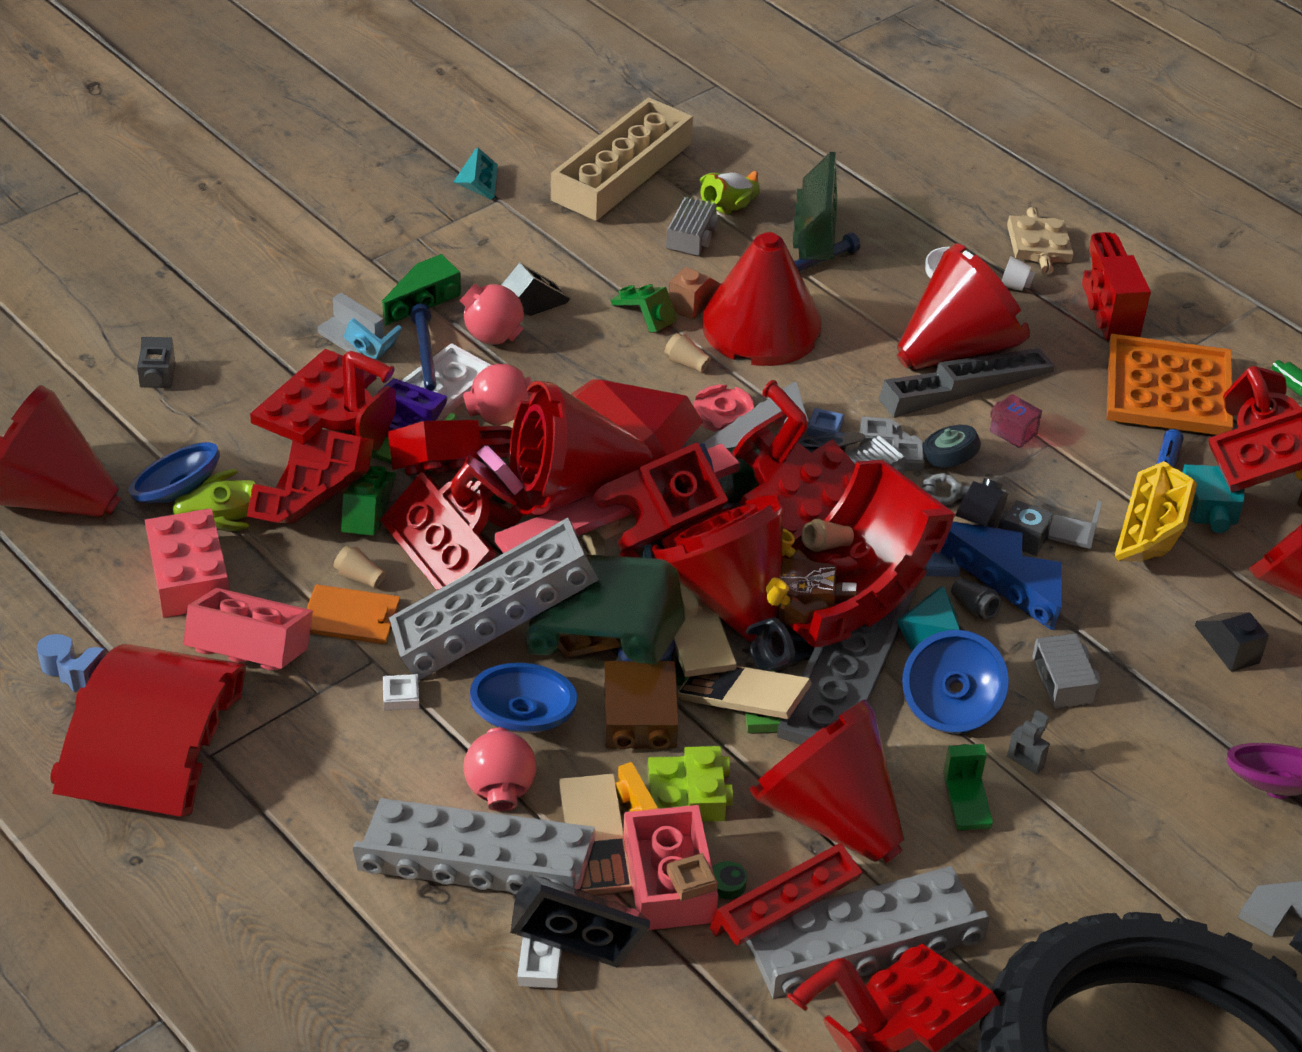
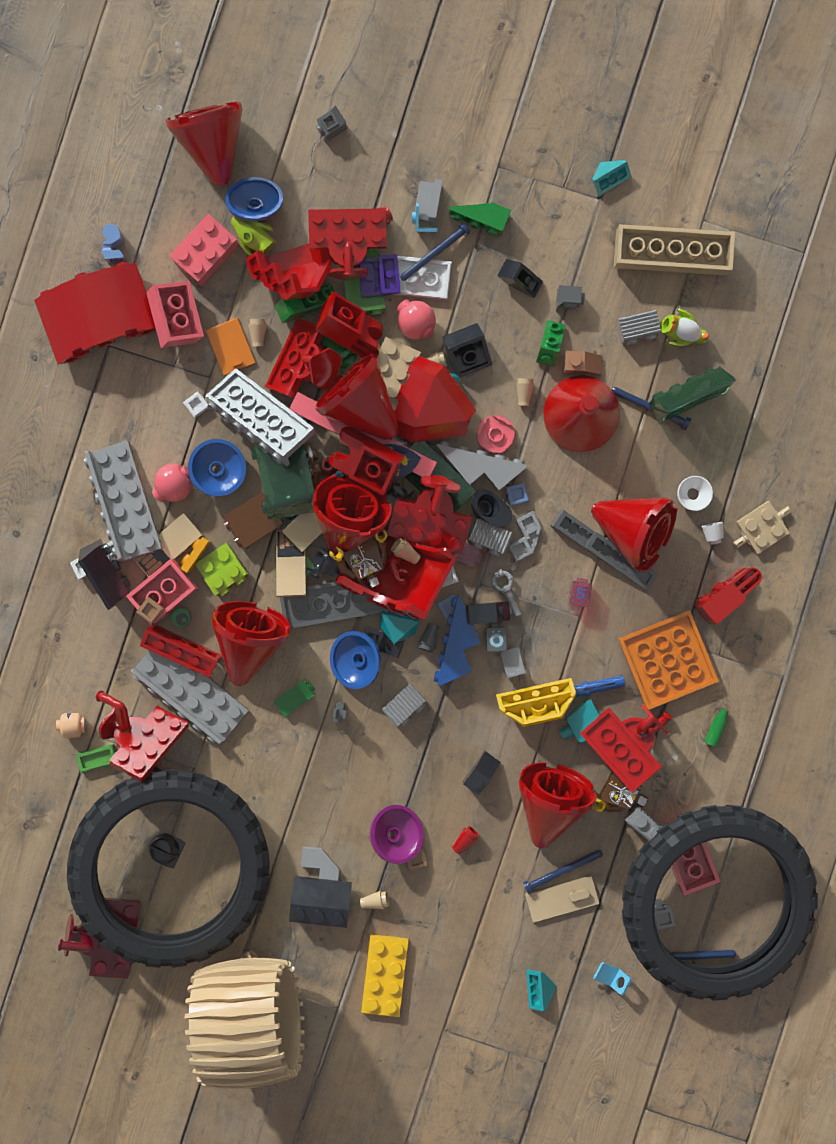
camera: 65 degrees right, 45 degrees up
coral brick [460,283,524,345] -> none
bright pink tile [477,446,523,495] -> none
black wheel [923,424,981,468] -> none
none -> black slope [442,323,493,378]
none -> dark grey window [556,285,585,310]

